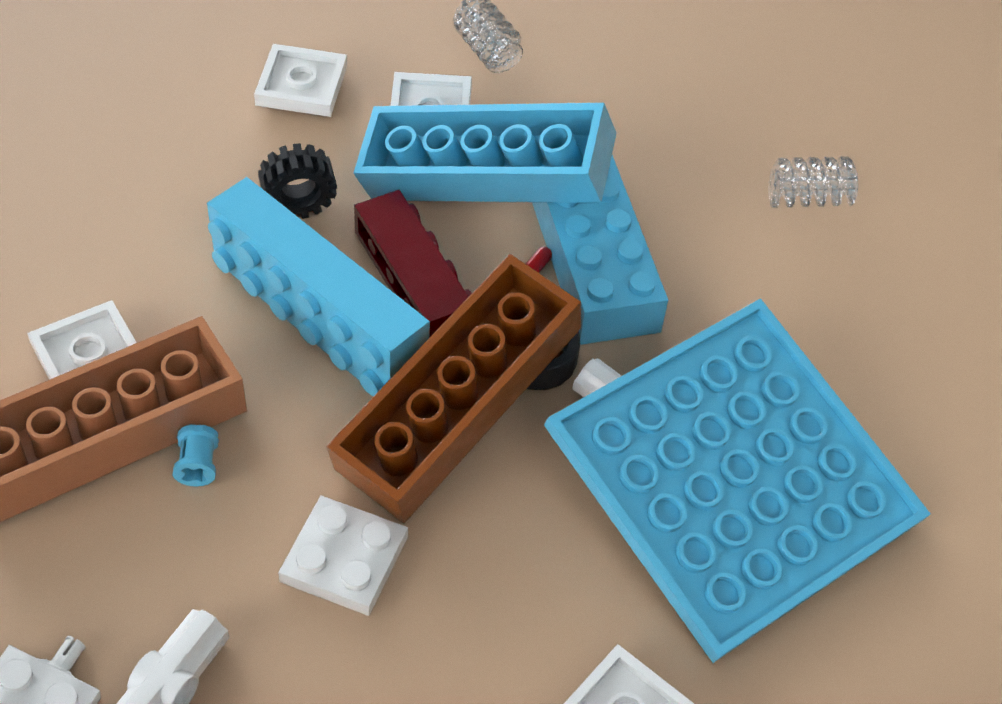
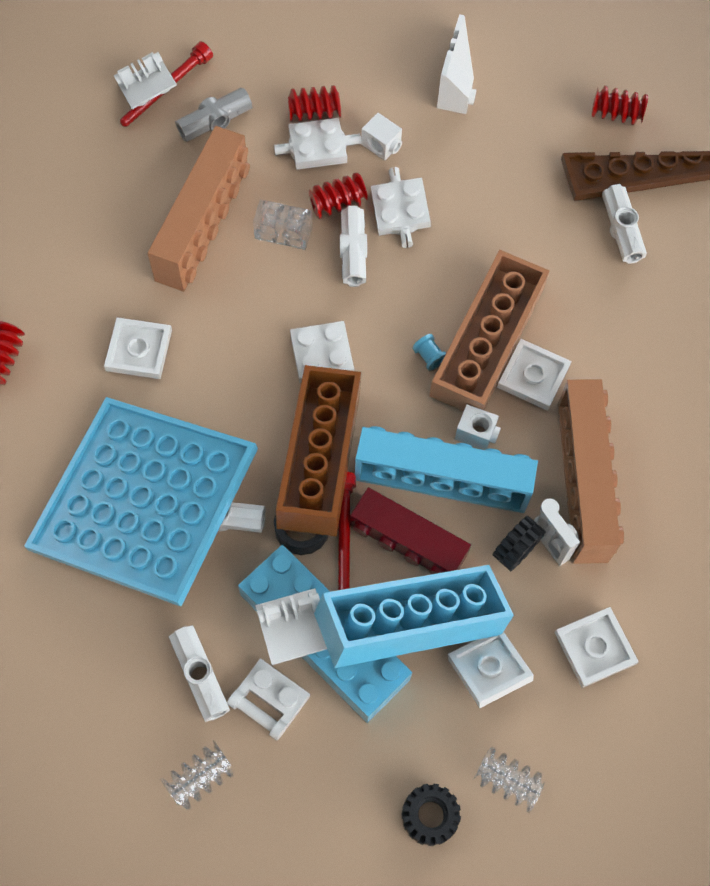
camera: 150 degrees right, 15 degrees up
none -> white piece [169,625,230,722]
none -> white plate [227,658,310,741]
none -> white hinge [255,588,327,665]
none -> black tyre [401,784,461,846]
none -> white brick [454,404,501,450]
none -> white plate [534,499,580,566]
none -> nougat brick [558,379,624,564]

